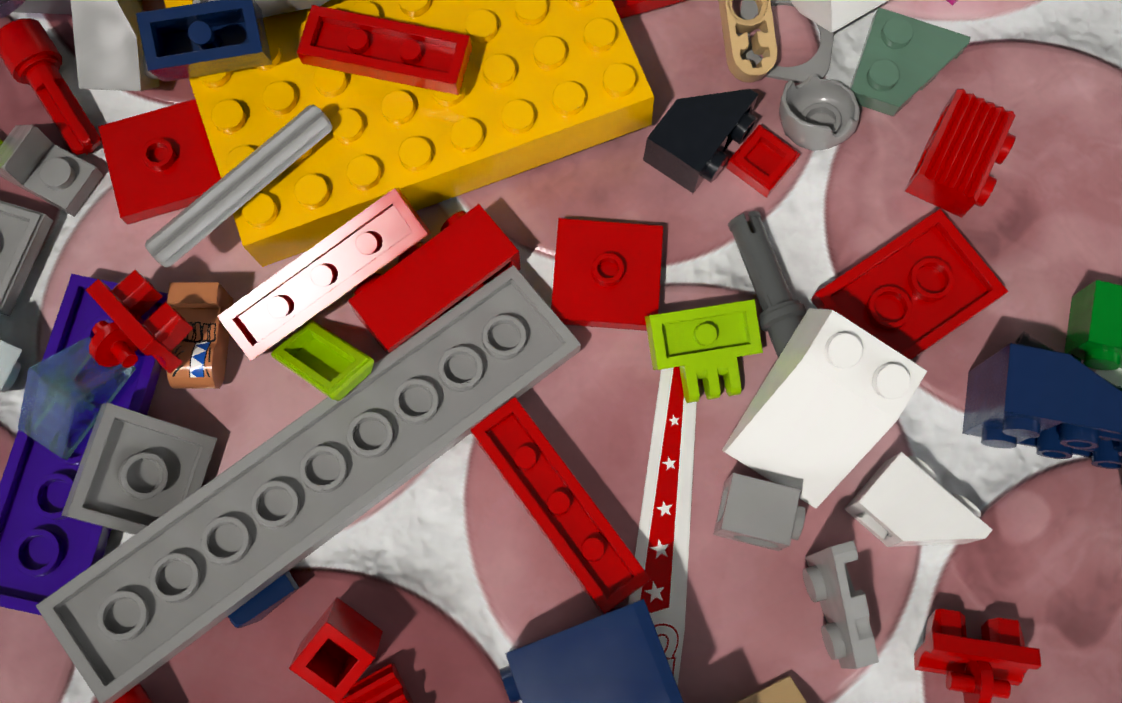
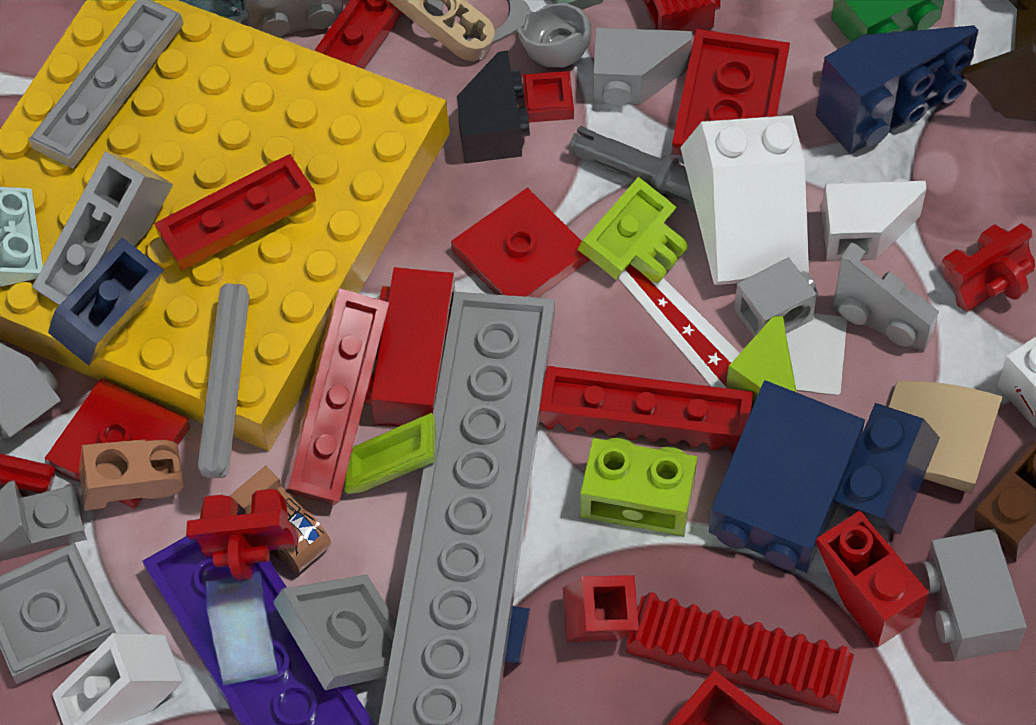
camera: 40 degrees left, 15 degrees down
none -> nougat leg [79,440,184,511]
none -> lime brick [580,438,698,536]
none -> light grey slope [593,28,692,106]
none -> lime slope [726,316,797,410]
none -> white sticker [786,313,847,395]

